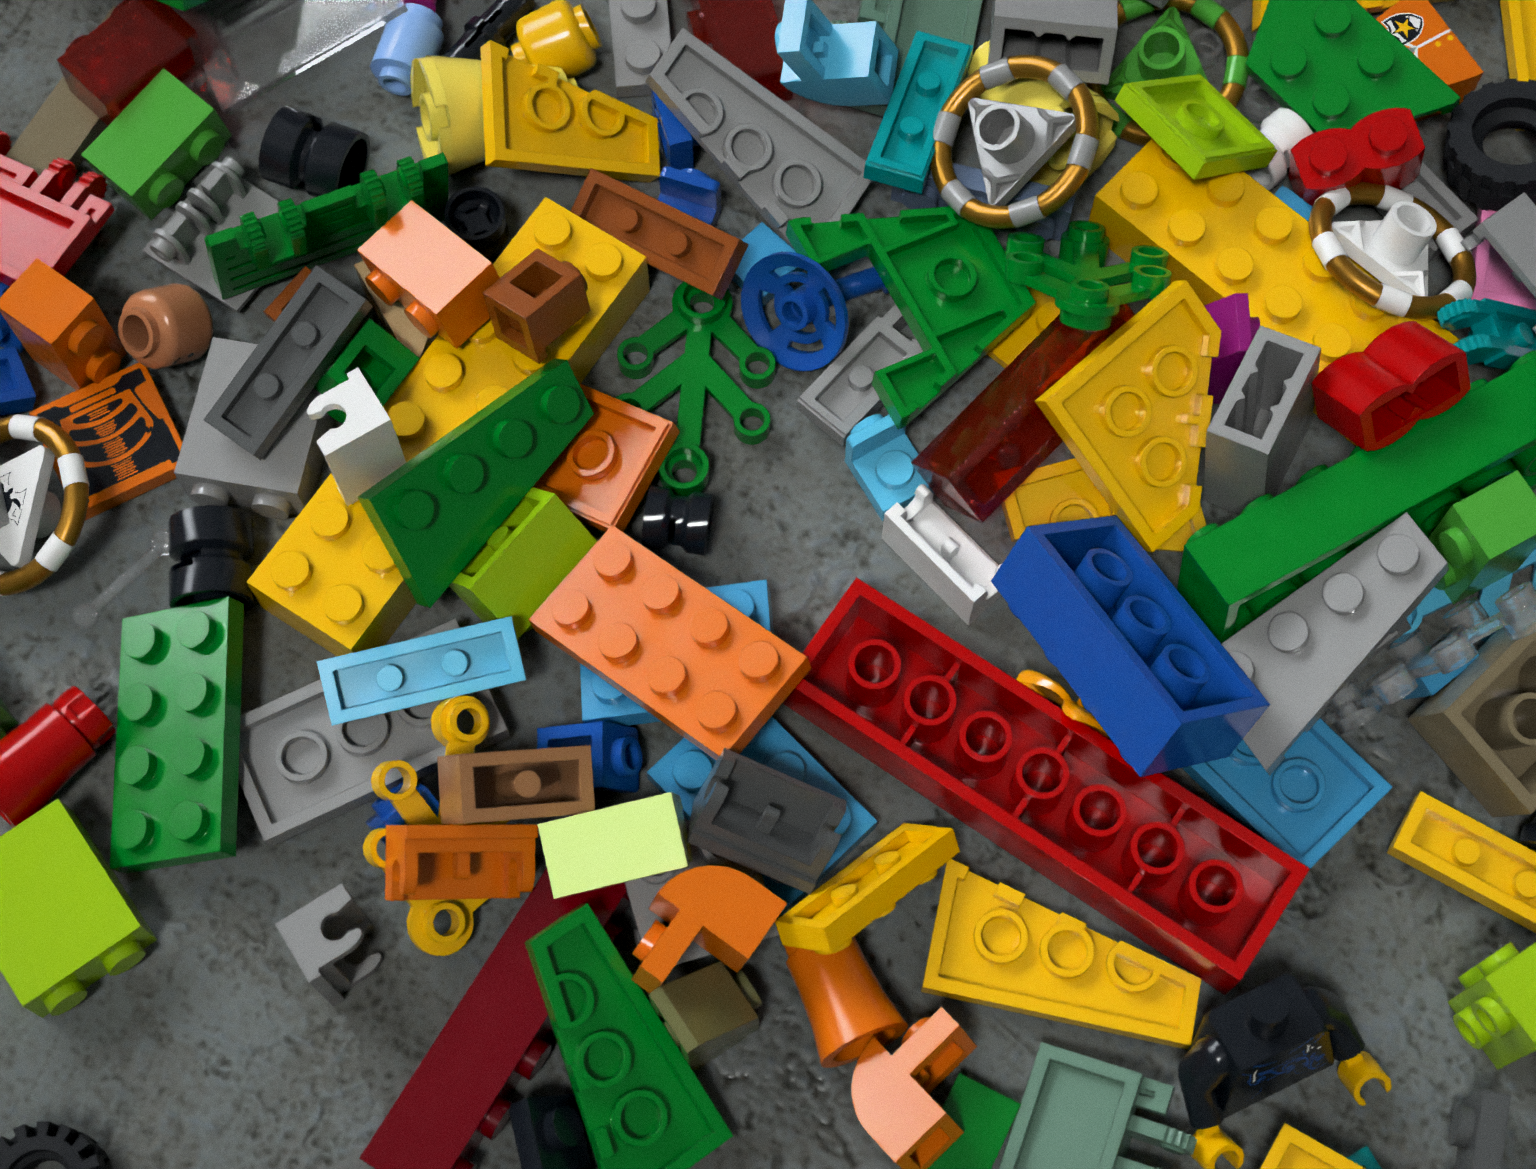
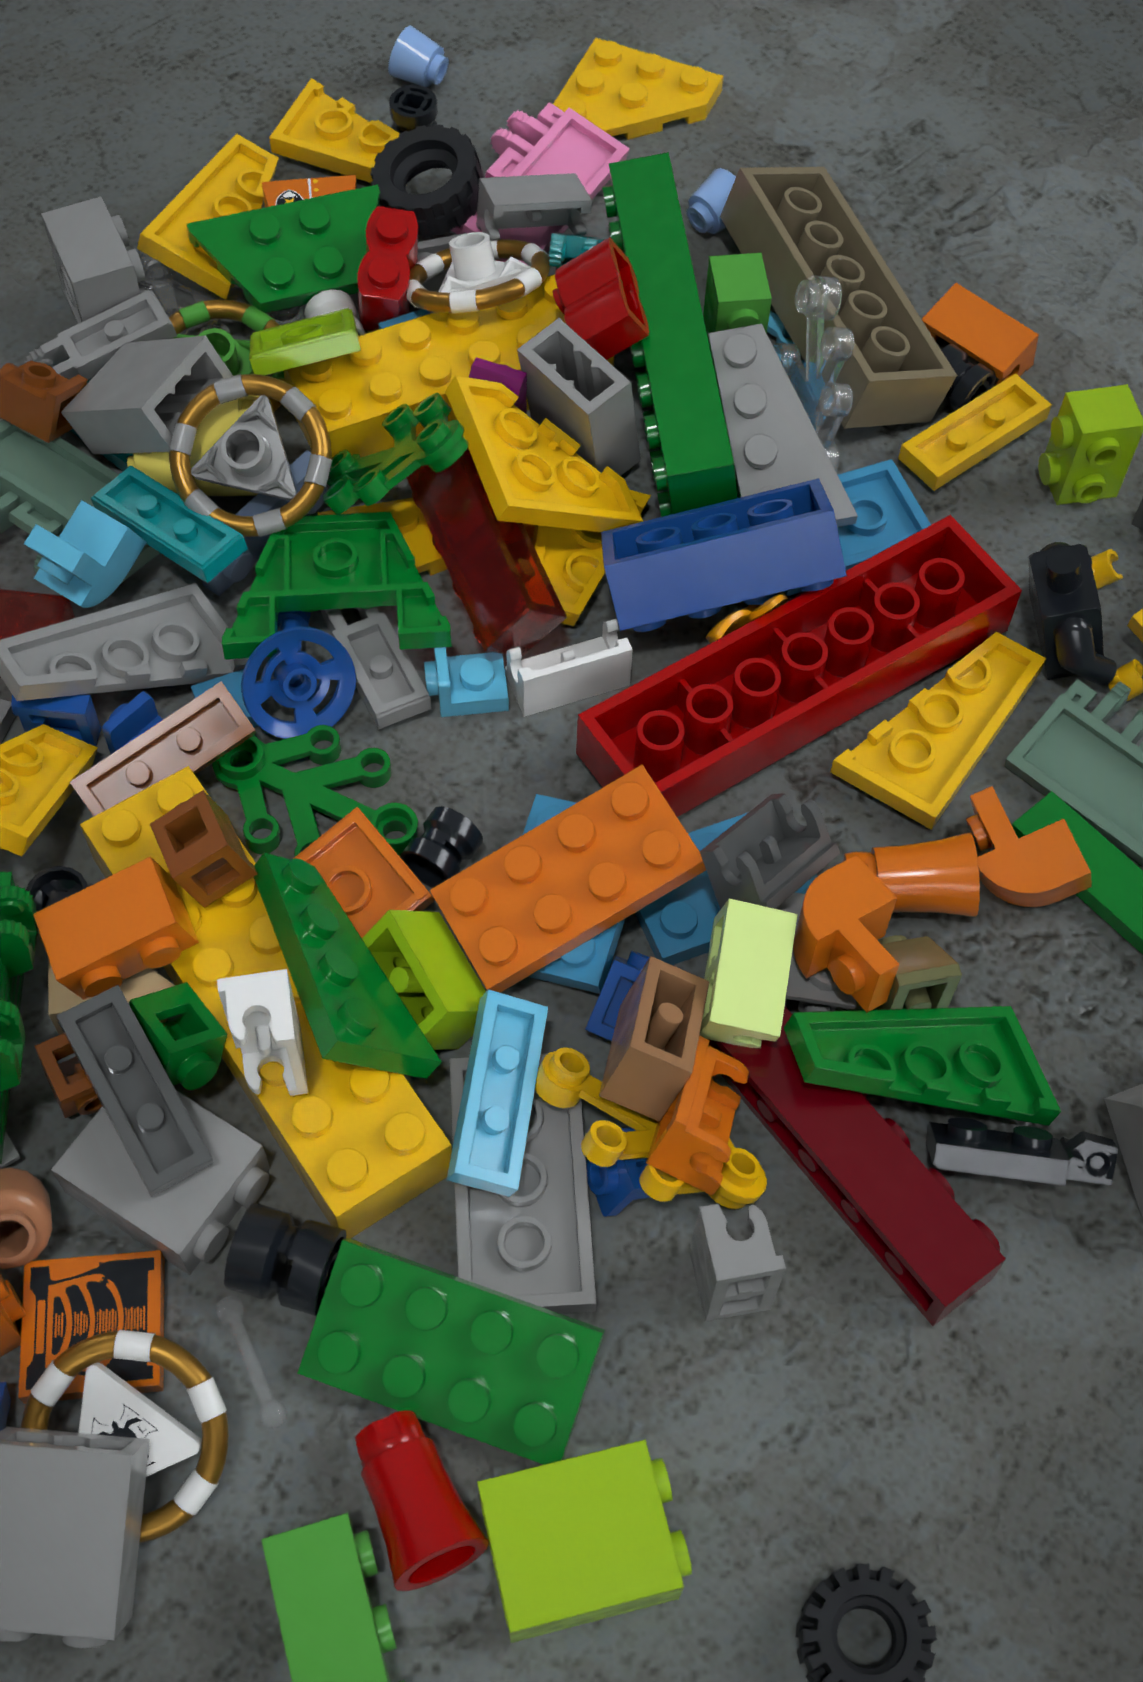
camera: 70 degrees left, 10 degrees down
yellow plate [775,823,960,955] -> none

